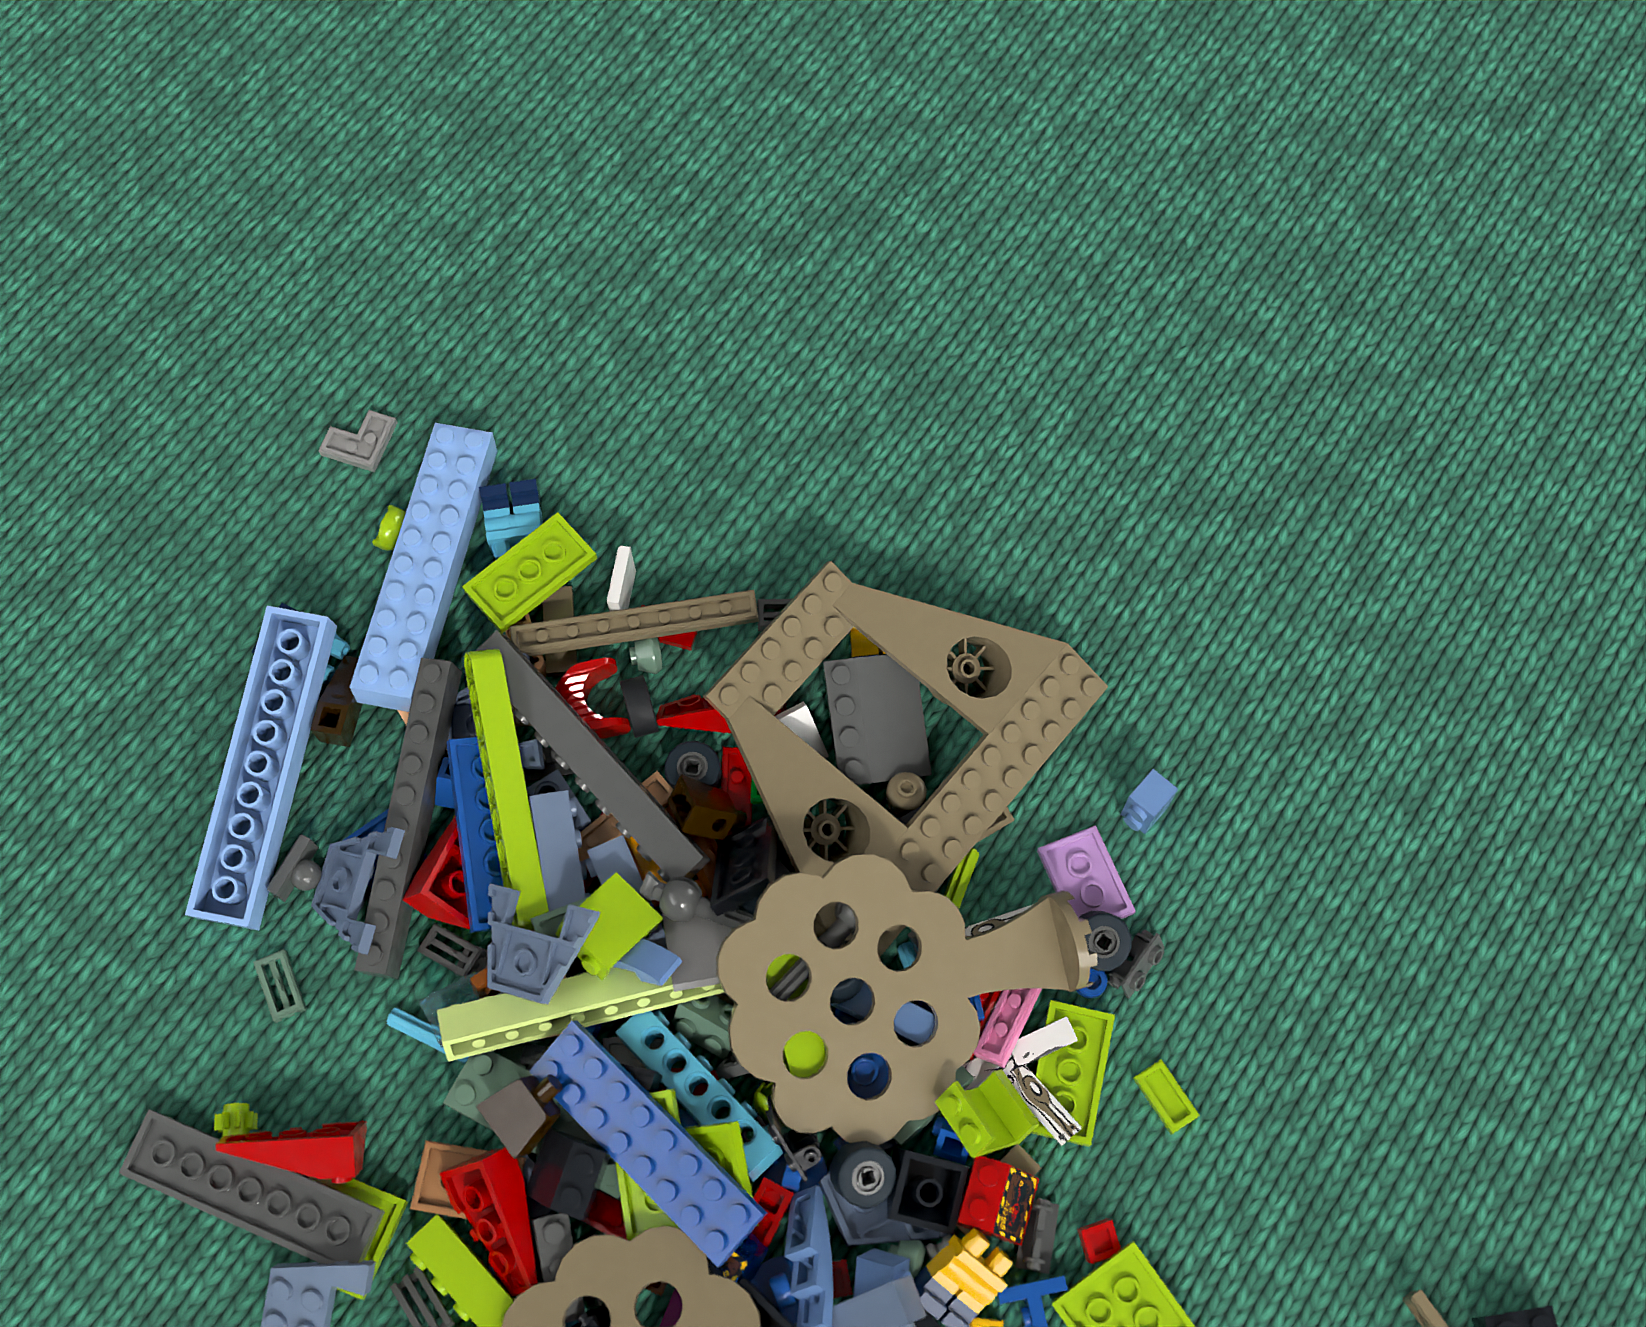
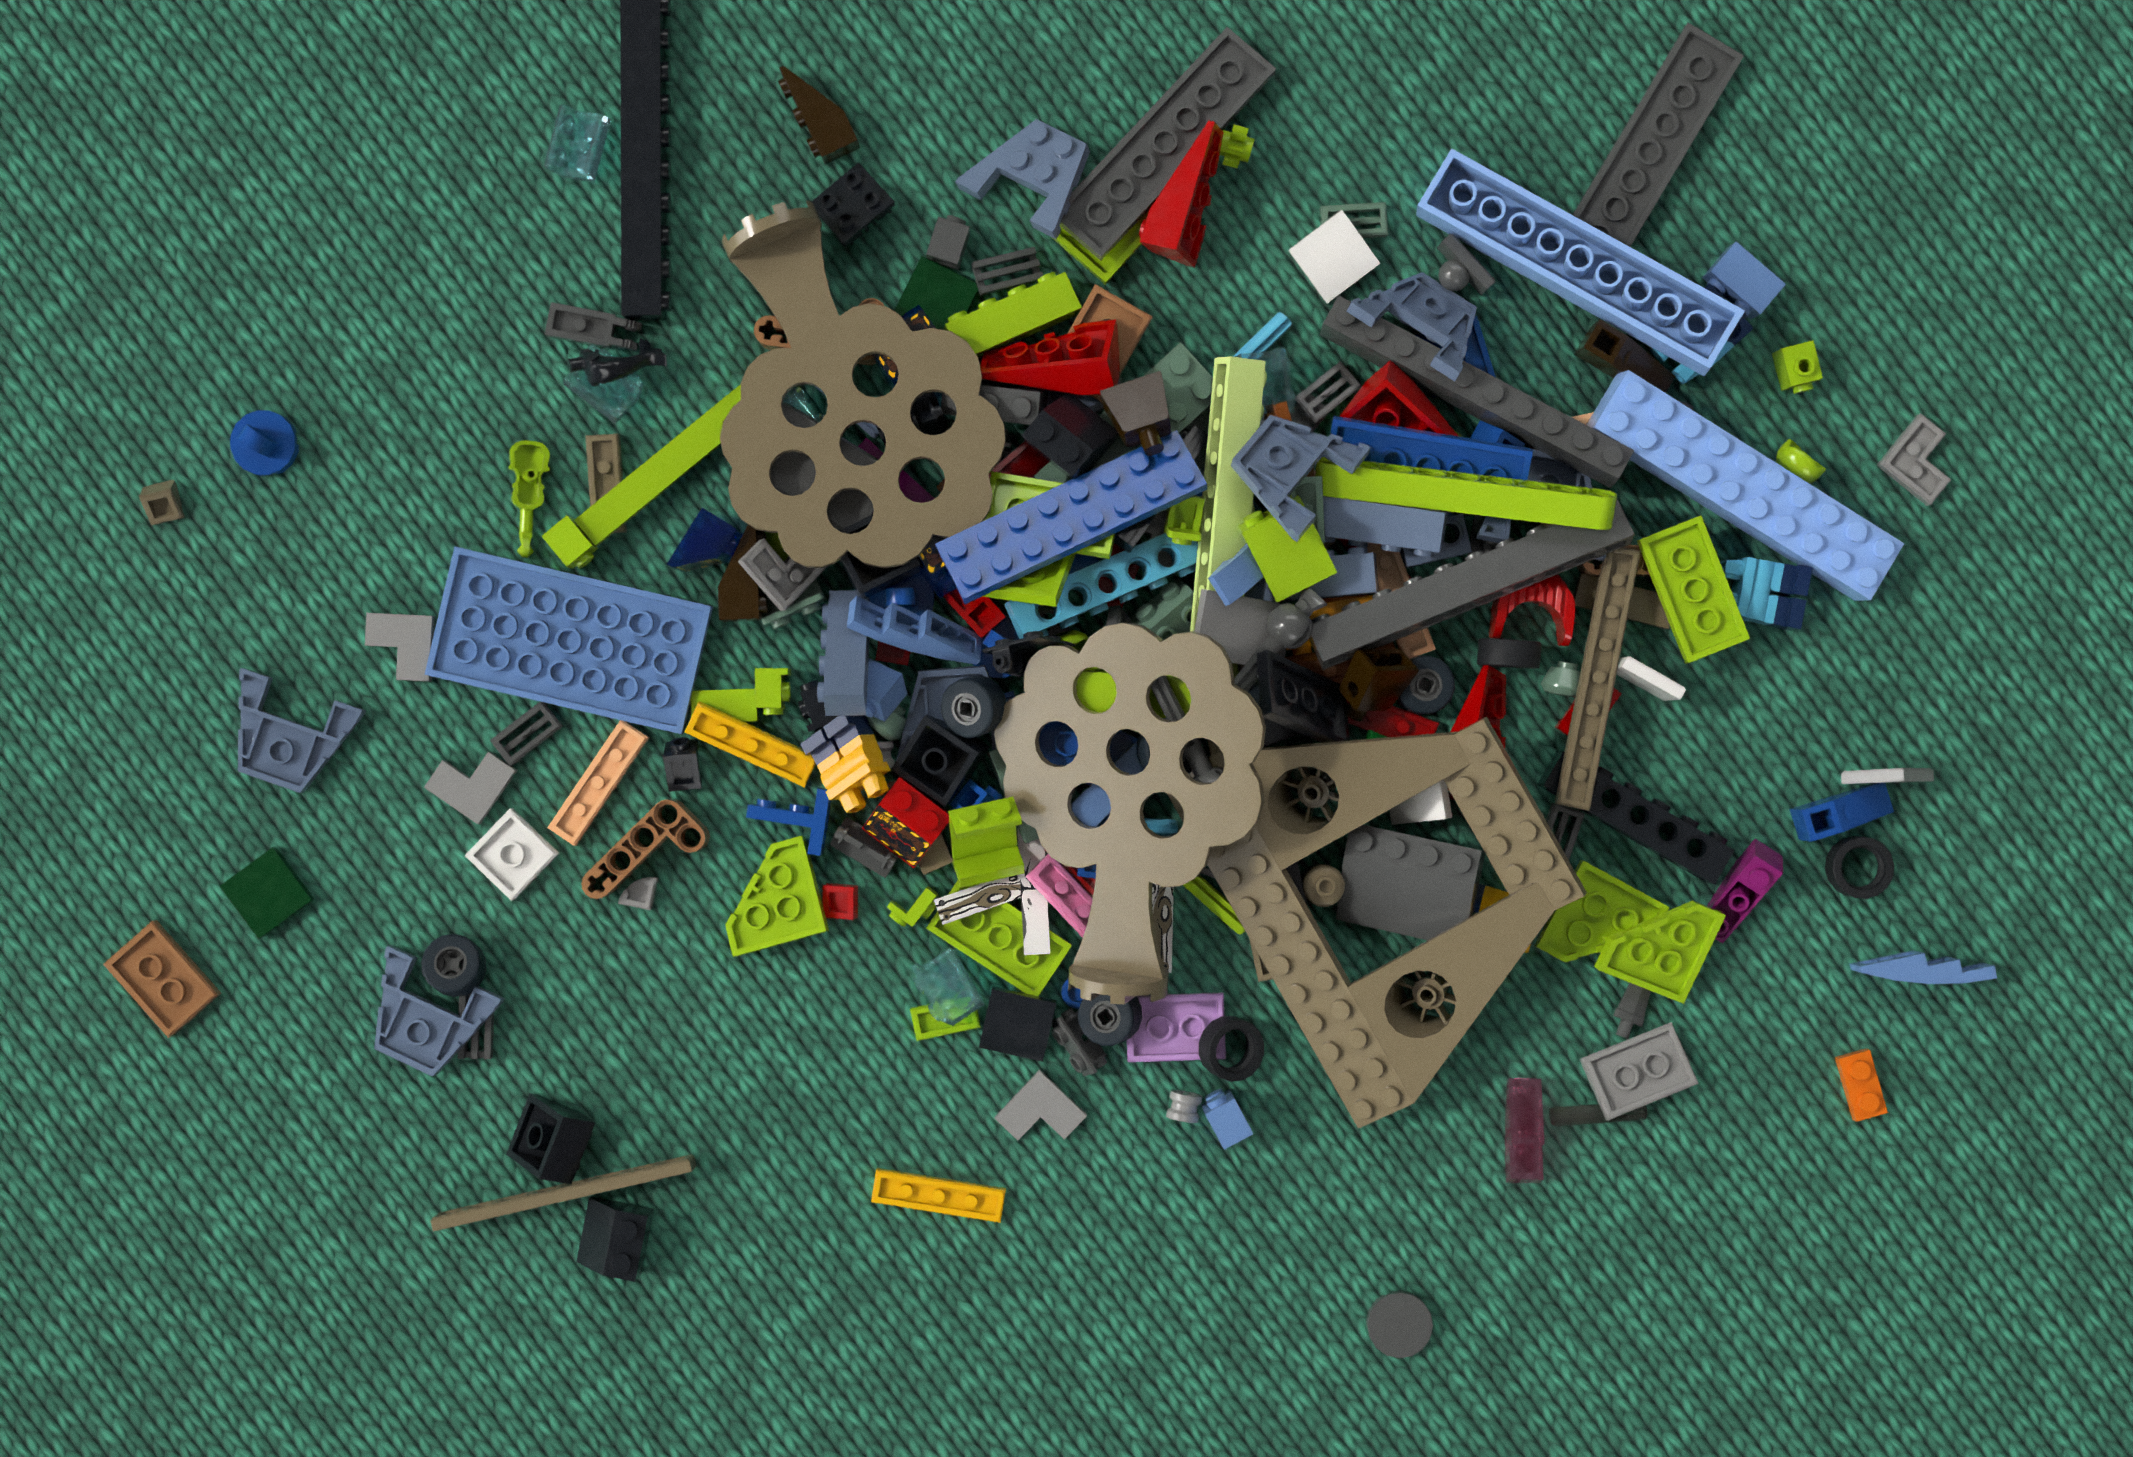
camera: 105 degrees right, 20 degrees up
none -> yellow tile [871,1168,1006,1223]
none -> lime bracket [887,886,938,927]
none -> clear light blue bracket [911,948,985,1026]
none -> black slope [979,986,1057,1062]
none -> light grey tile [994,1069,1087,1140]
none -> lime bracket [1164,495,1205,545]
none -> light grey wheel [1166,1090,1203,1123]
none -> black tyre [1199,1016,1264,1082]
none -> white tile [1288,210,1380,303]
none -> dark grey tile [1366,1290,1433,1358]
none -> clear pink slope [1505,1078,1545,1183]
none -> lime plate [1534,860,1670,963]
none -> black brick [1537,751,1735,885]
none -> clear smoke axle [1549,1104,1648,1126]
none -> dark grey plate [1572,23,1744,247]
none -> light grey tile [1579,1022,1699,1121]
none -> lime plate [1594,900,1726,1004]
none -> dark grey bar [1613,983,1651,1039]
none -> medium blue brick [1702,242,1786,320]
none -> magenta slope [1707,839,1783,944]
none -> lime brick [1772,340,1823,394]
none -> blue slope [1790,783,1894,842]
none -> black tyre [1825,836,1895,899]
none -> orange plate [1835,1048,1888,1122]
none -> light grey tile [1841,768,1934,784]
none -> medium blue slope [1850,950,1997,984]

